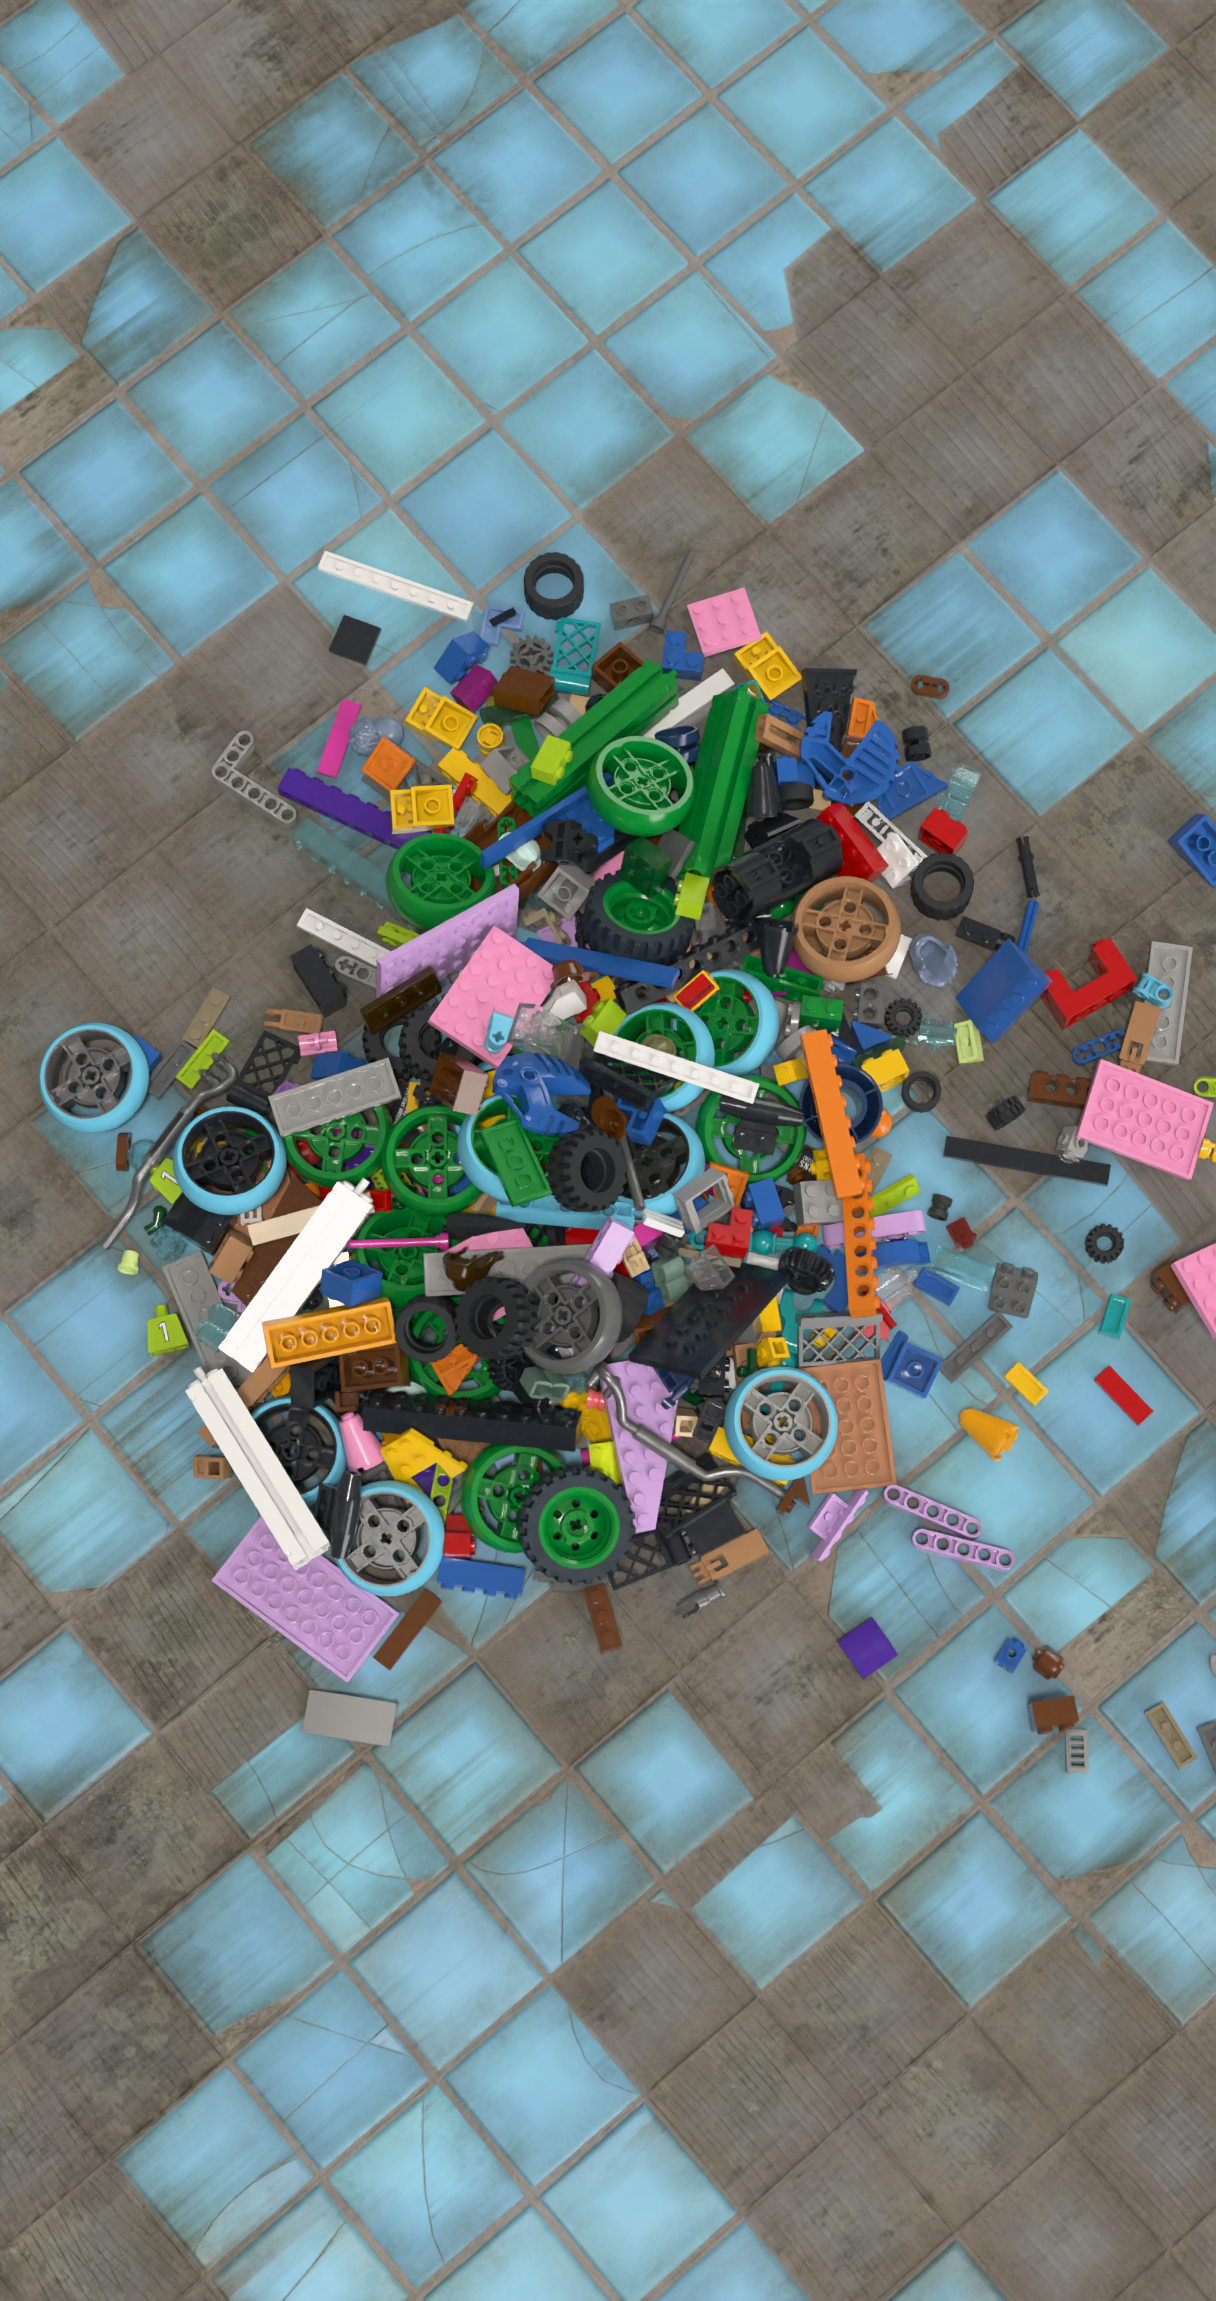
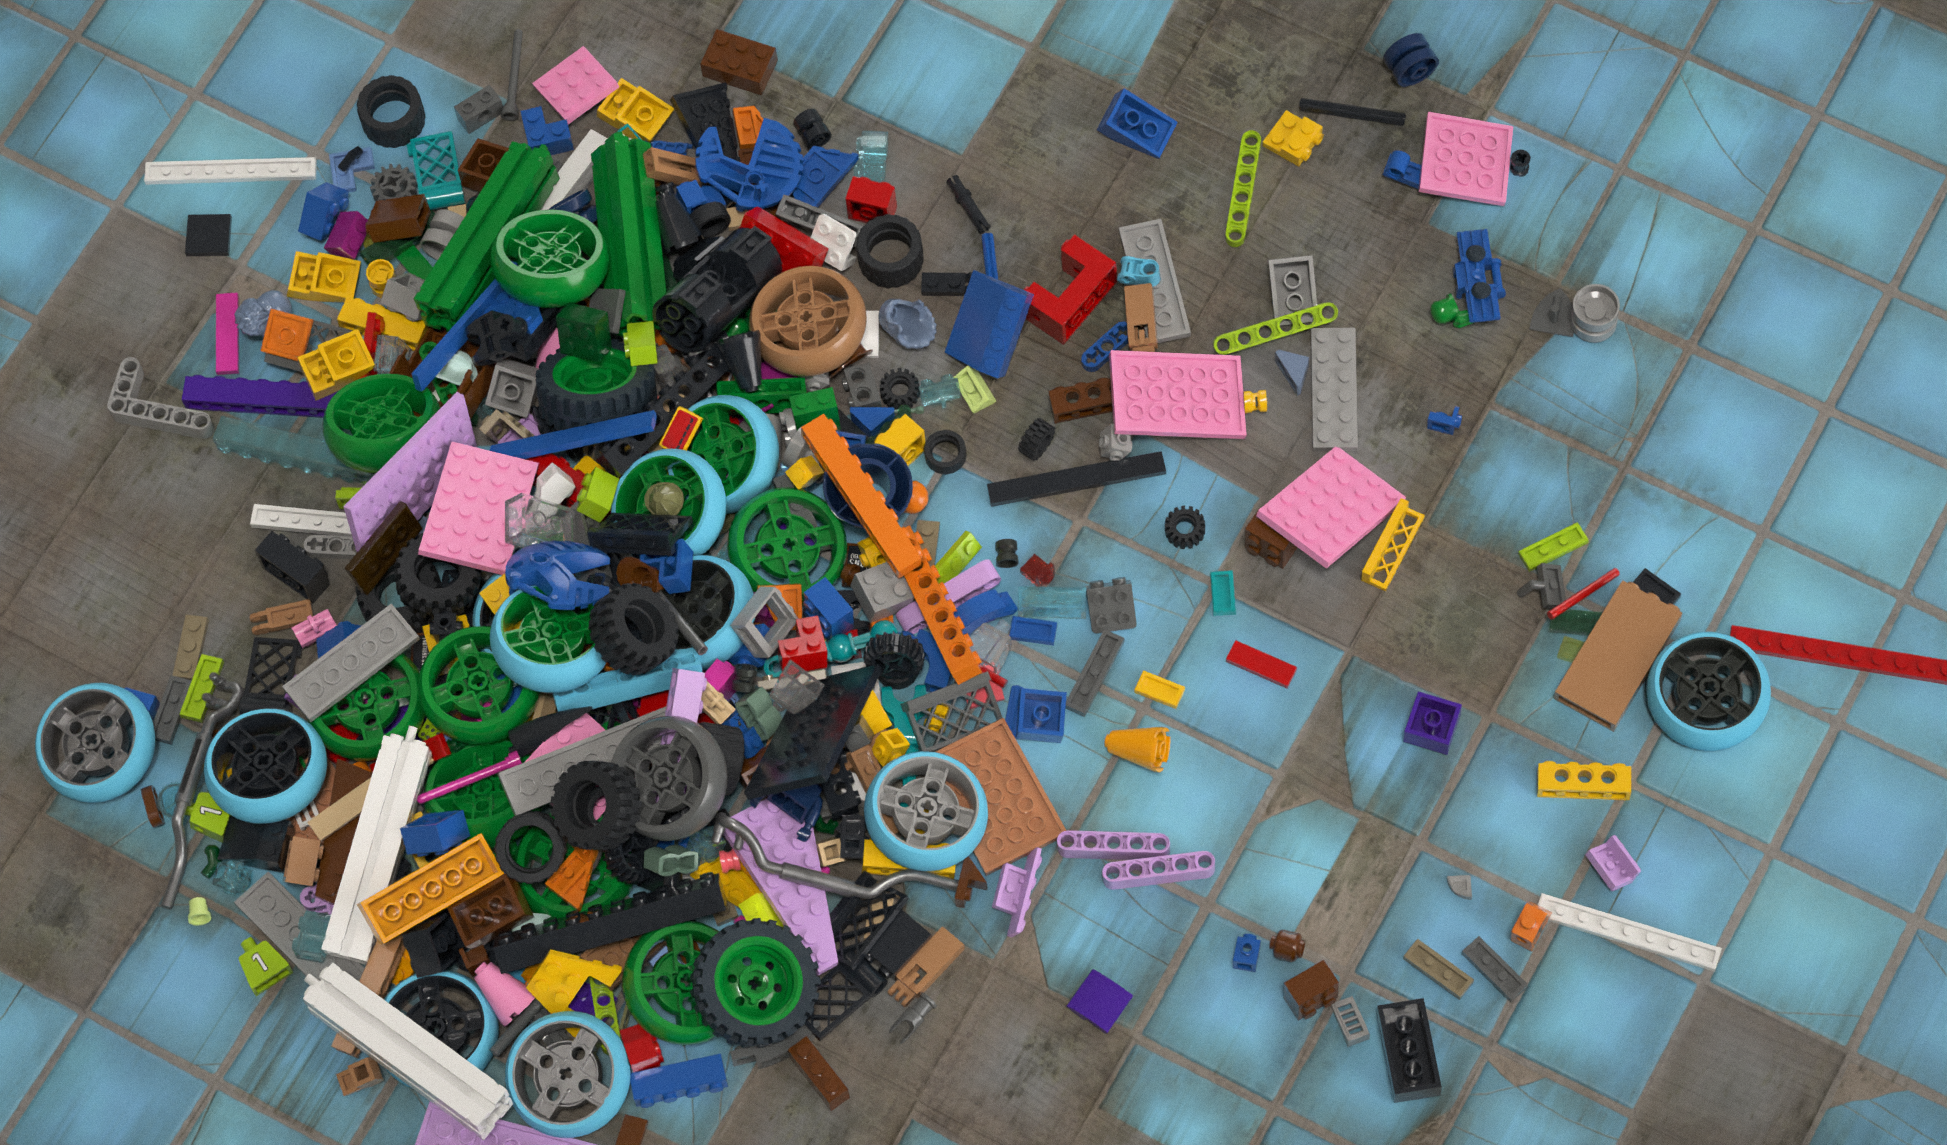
camera: 15 degrees left, 10 degrees down
black plate [314,1471,361,1559] -> none
reddish brown brick [429,1052,488,1116] -> none
dark brown piece [442,1247,504,1292] -> none
green tile [479,1118,552,1207] -> none
medium azure piece [484,1011,514,1054] -> none
lime brick [531,735,573,786] -> none
reddish brown piece [550,959,599,990] -> none
white tile [593,1031,760,1104] -> none
white tile [641,1208,685,1237] -> none
black plate [718,1094,804,1156] -> none
dark green arm [736,1349,757,1379] -> none
reddish brown beam [911,675,949,699] -> none
none -> reddish brown brick [700,29,778,96]
none -> black brick [1377,998,1442,1103]

